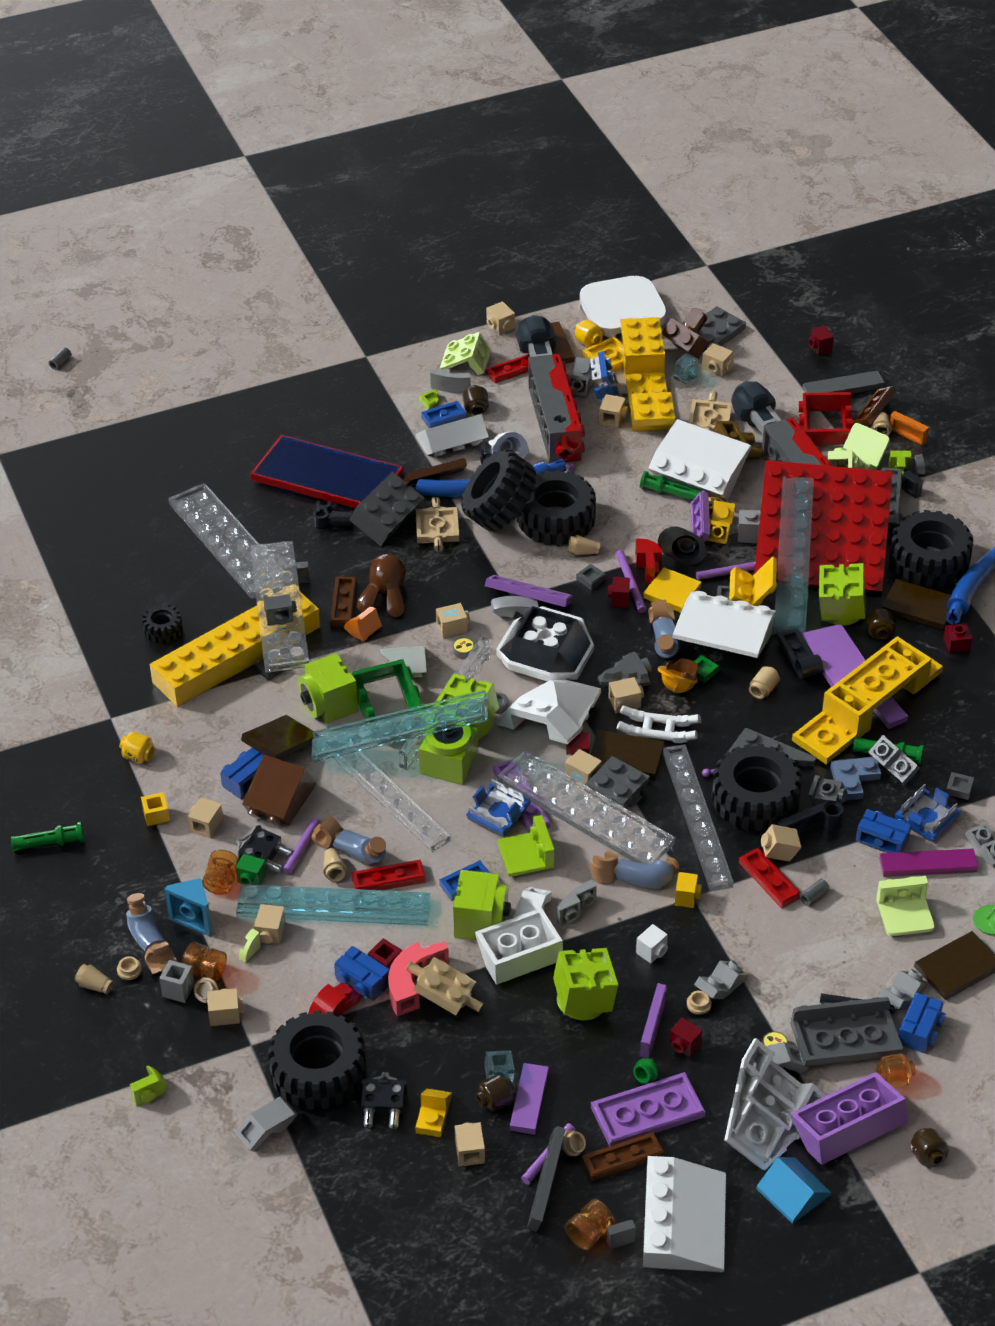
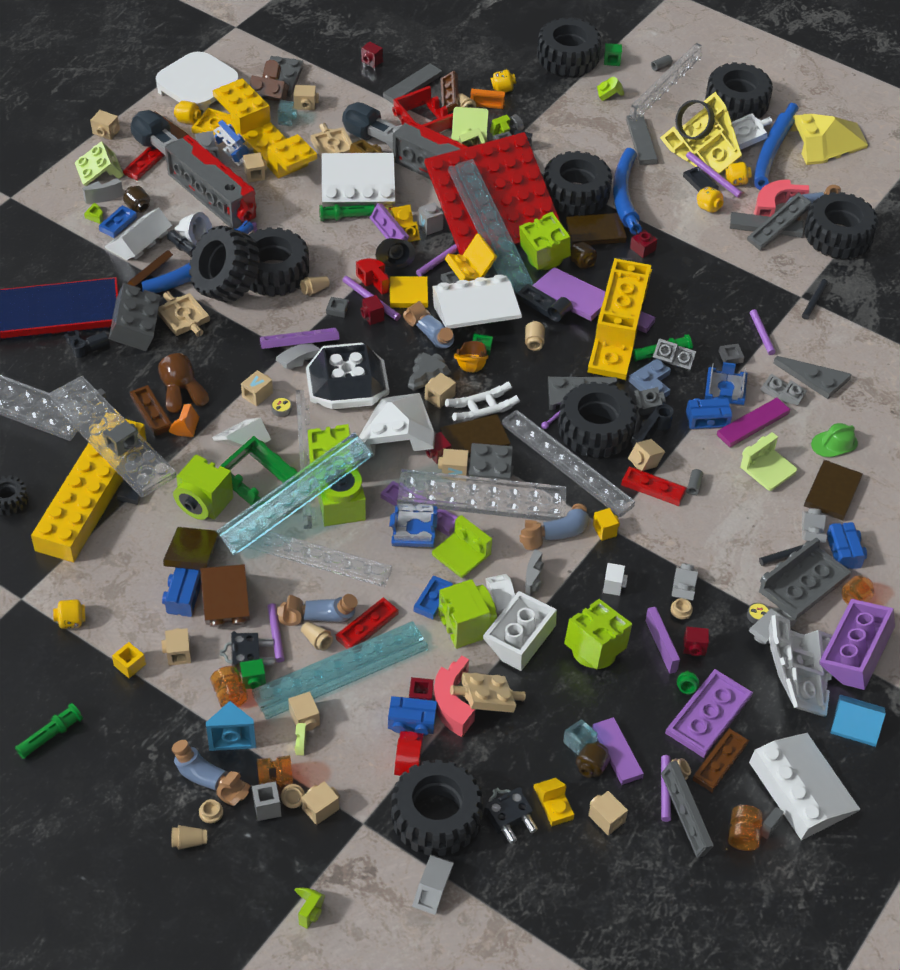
camera: 35 degrees left, 5 degrees up
none -> yellow head [491,69,517,93]

